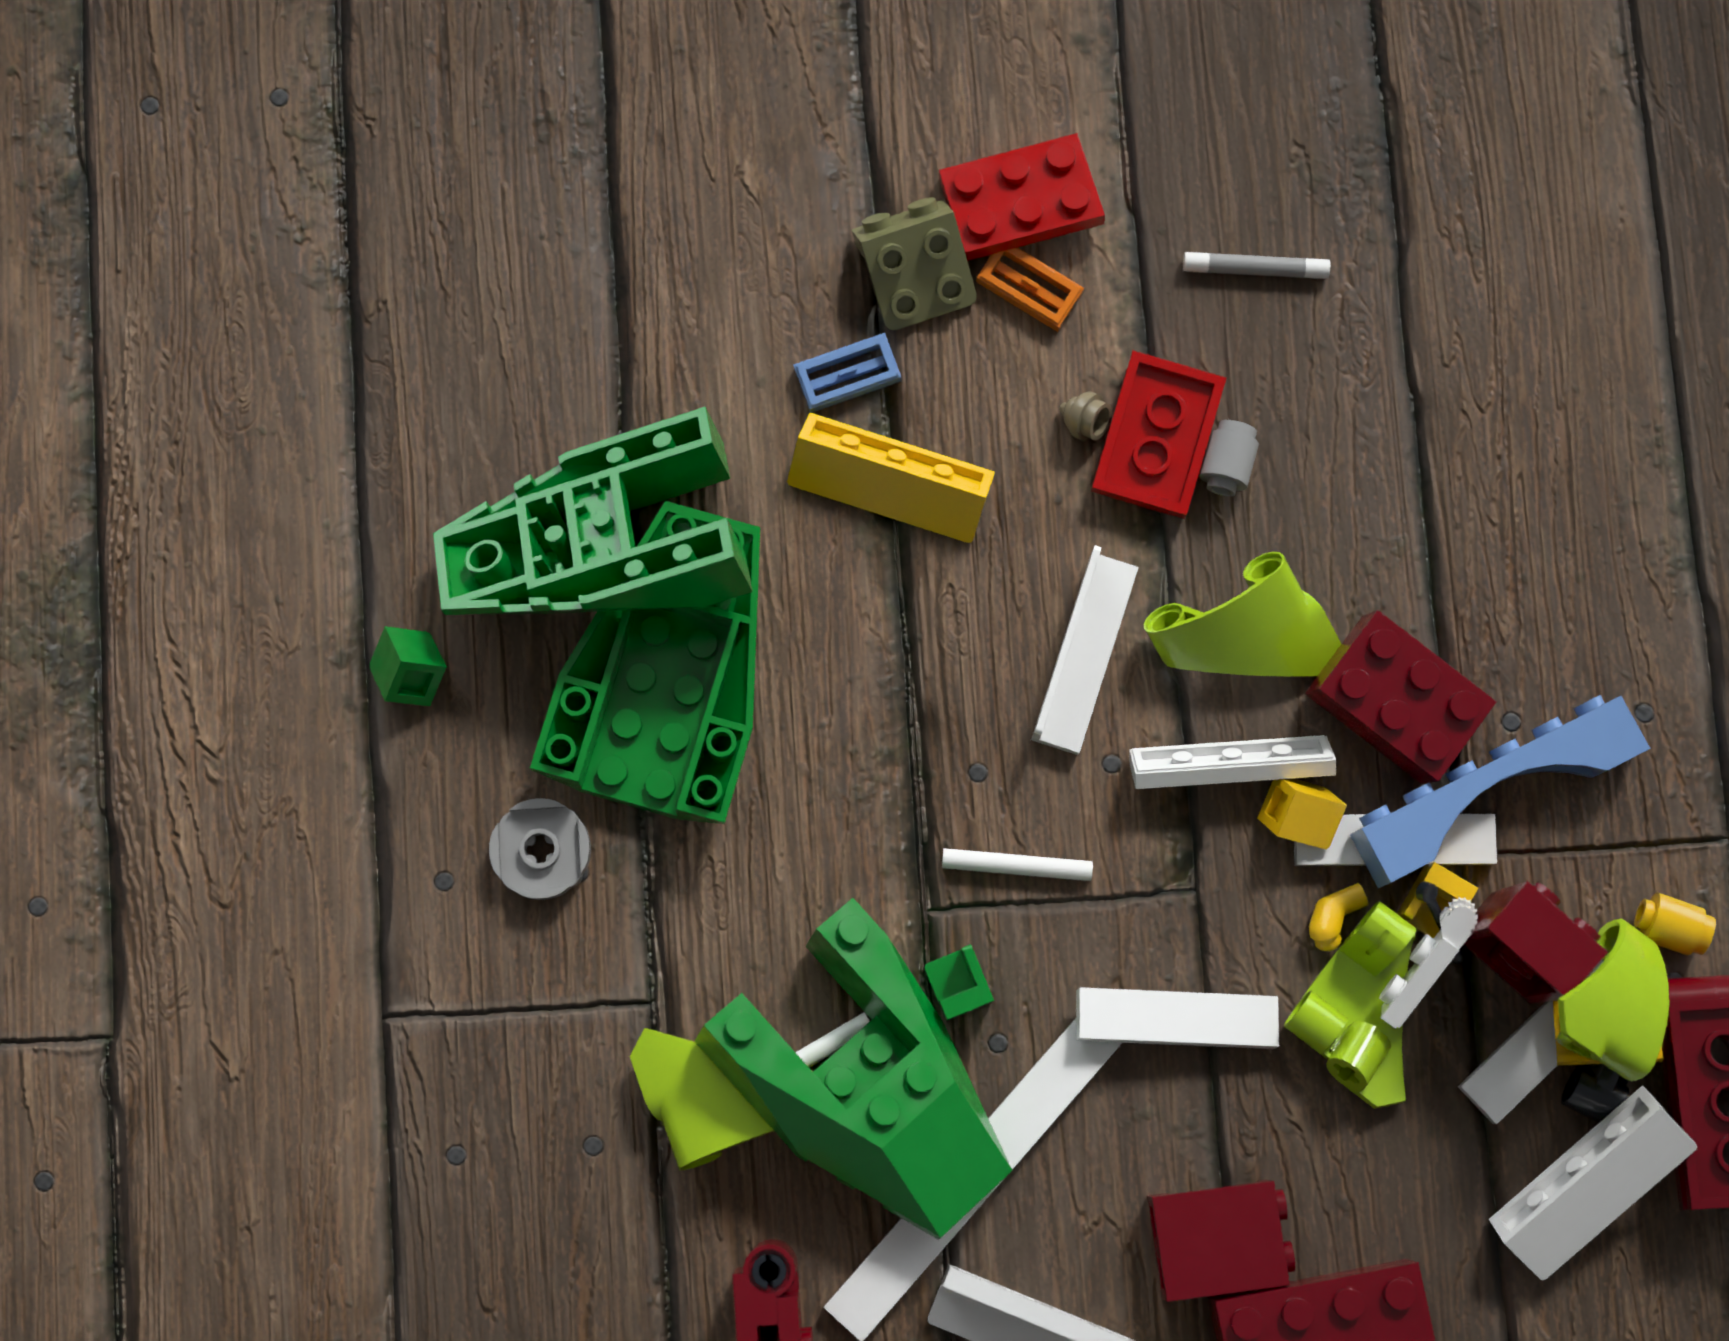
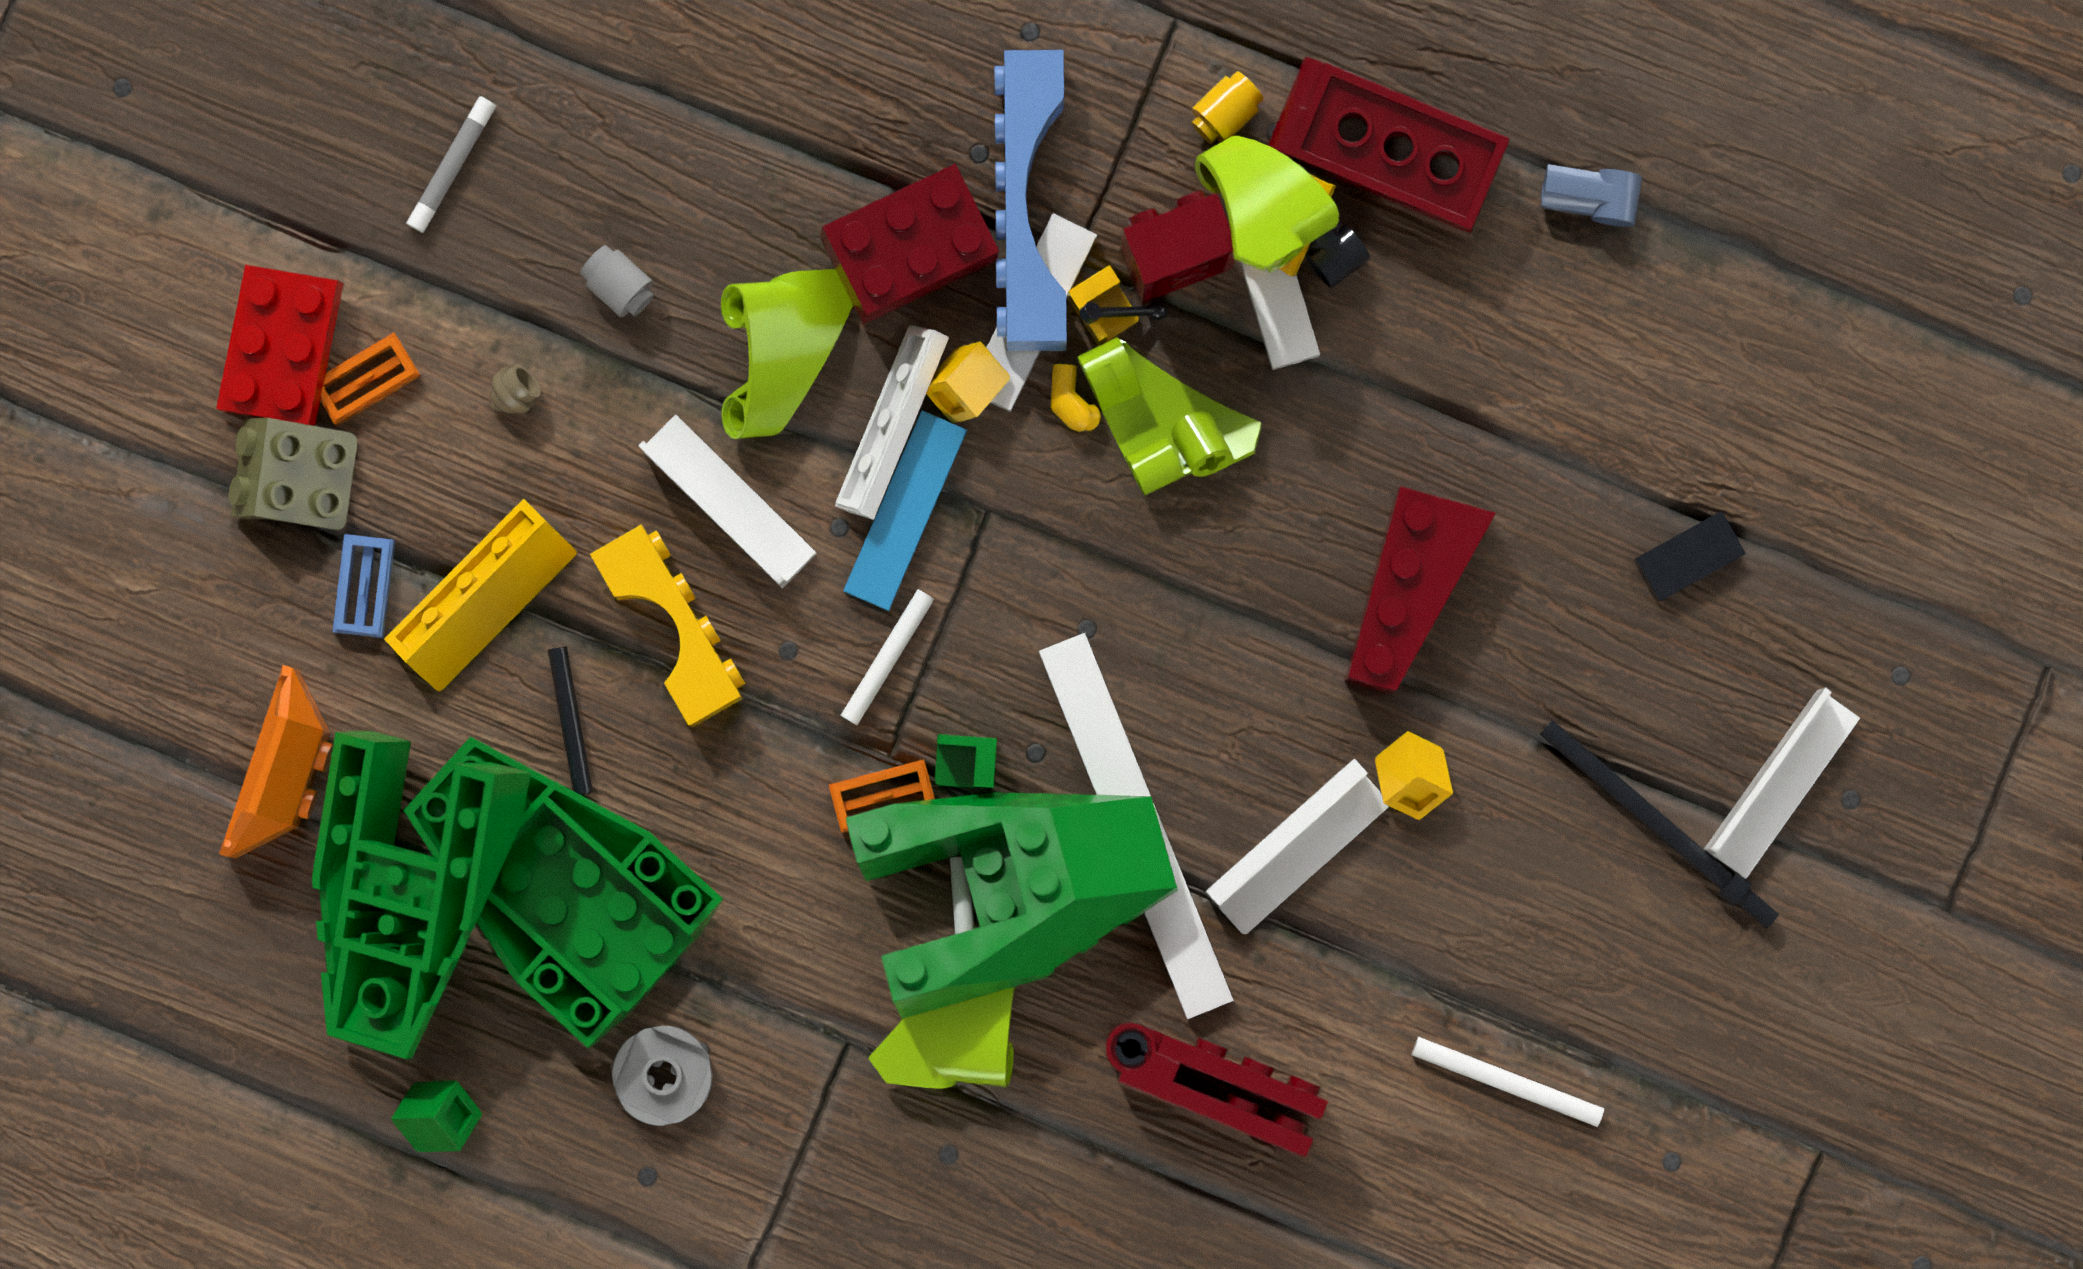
camera: 65 degrees left, 5 degrees up
white tile [1076,987,1279,1049] -> none
red plate [1091,350,1227,519] -> none
dark red panel [1147,1179,1296,1302] -> none
white hinge [1379,897,1478,1029] -> none
white panel [1489,1085,1697,1280] -> none
none -> orange wedge [219,665,333,858]
none -> black bar [548,647,593,795]
none -> yellow arch [590,524,746,728]
none -> orange tile [829,759,935,833]
none -> dark azure tile [843,410,967,611]

